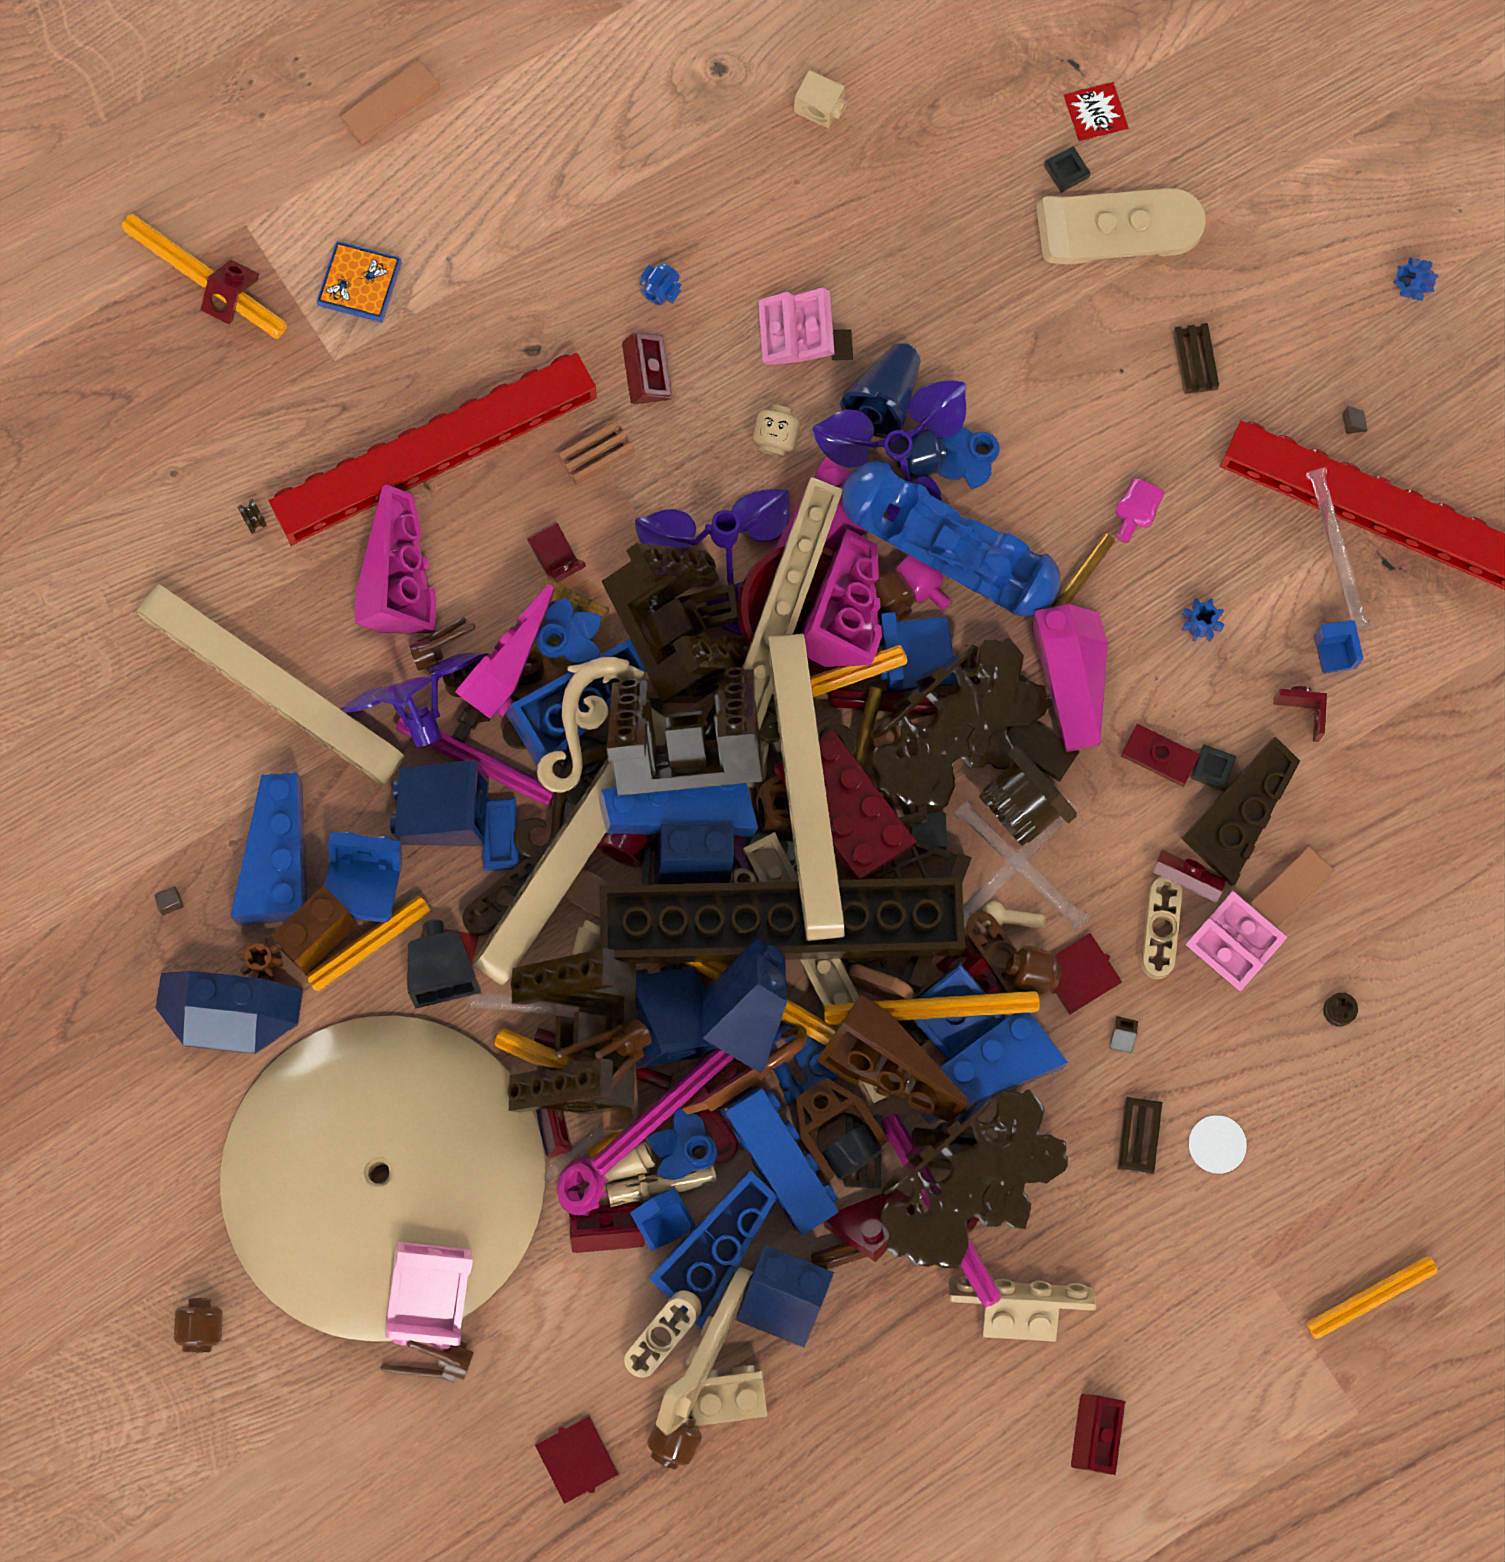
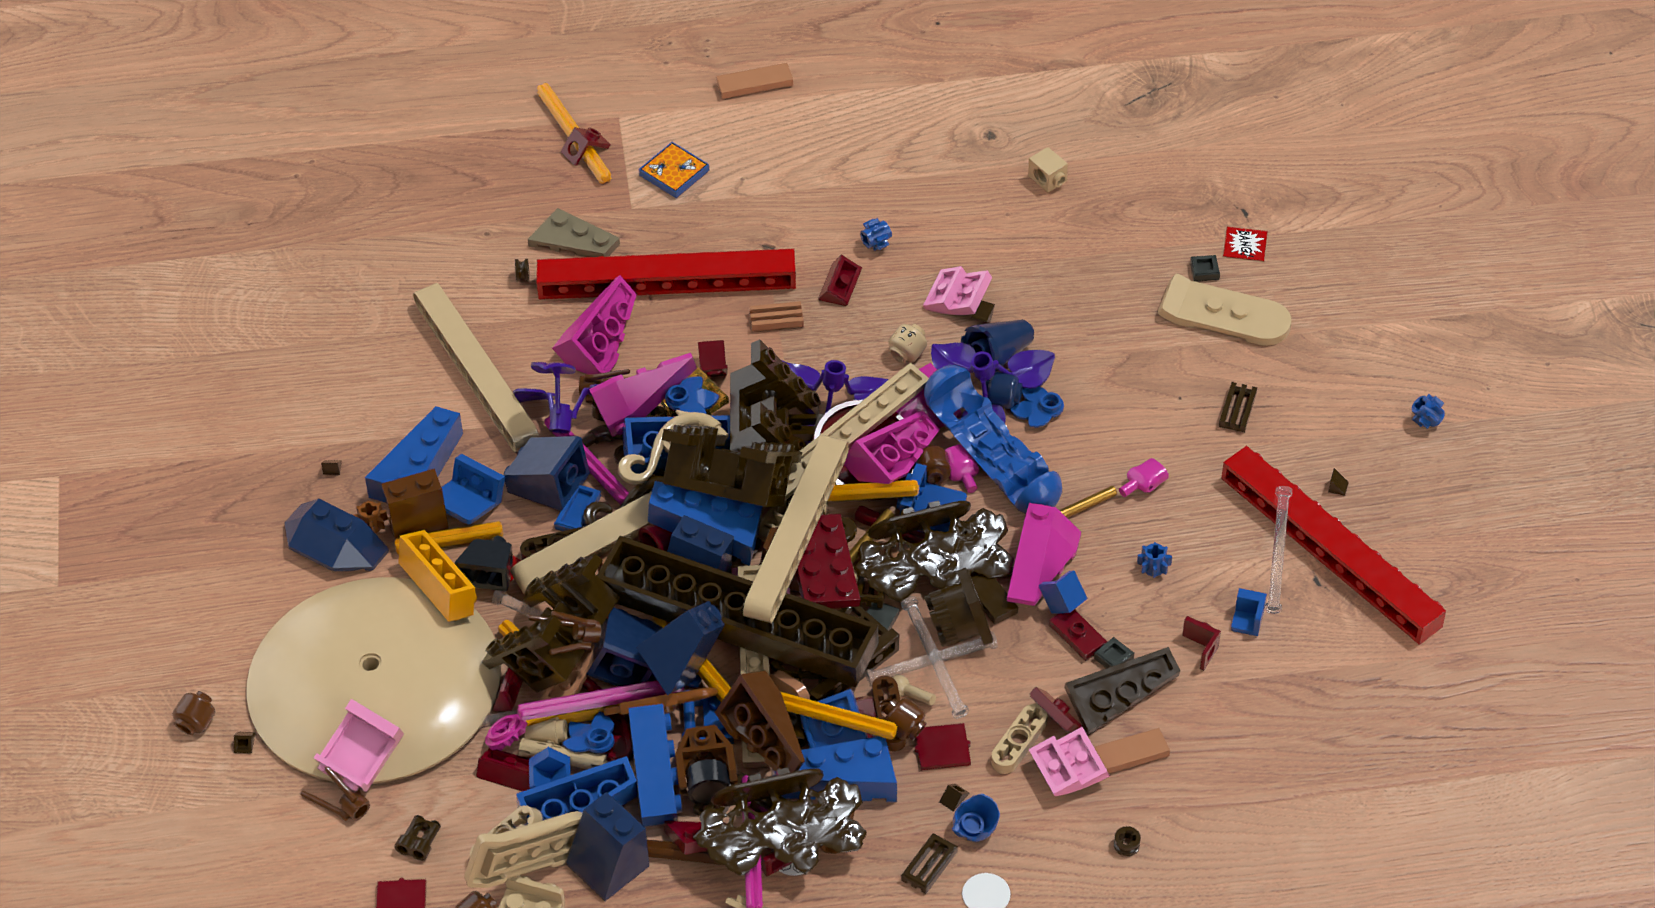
camera: 30 degrees right, 25 degrees down
none -> dark brown piece [234,732,256,753]
none -> dark brown piece [394,815,441,861]
none -> light orange brick [398,530,477,622]
none -> dark tan wing [528,208,620,257]
none -> blue hair [952,794,1000,842]
none -> blue panel [1039,571,1088,614]

